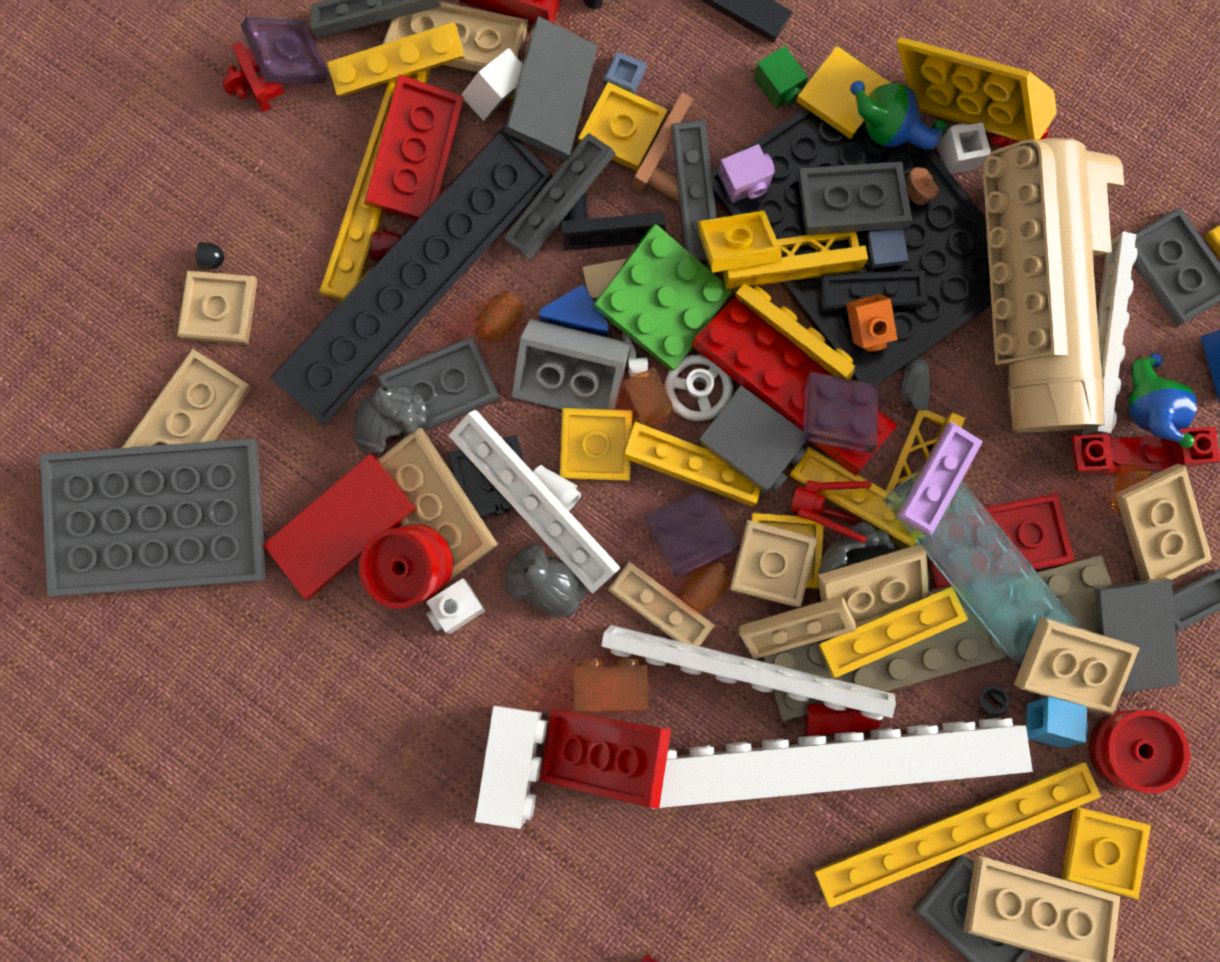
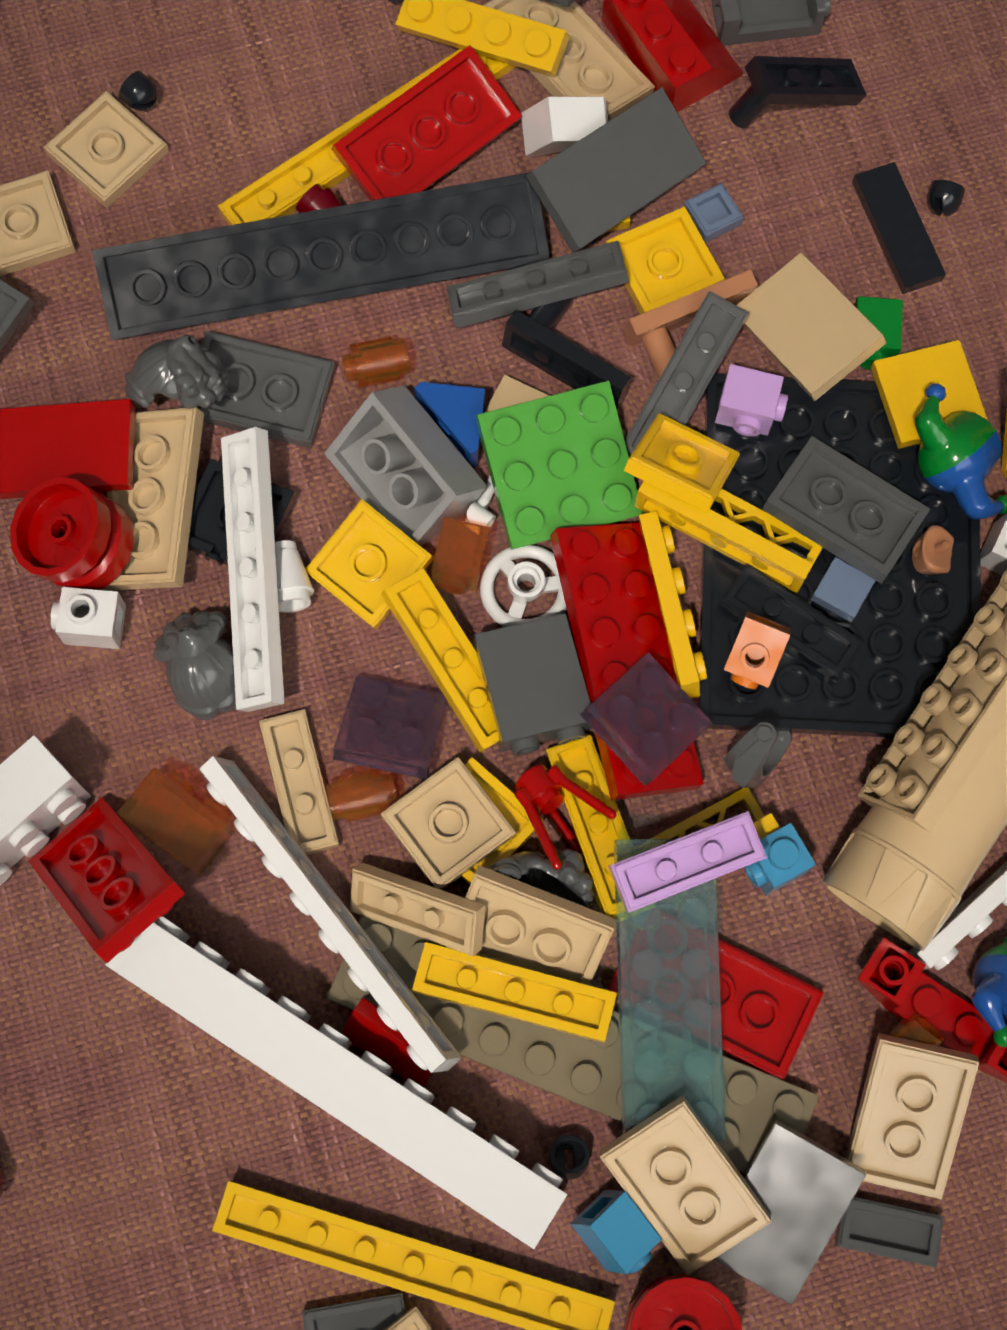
camera: 35 degrees right, 5 degrees down
none -> tan tile [736,253,886,401]
none -> dark azure brick [743,823,816,896]

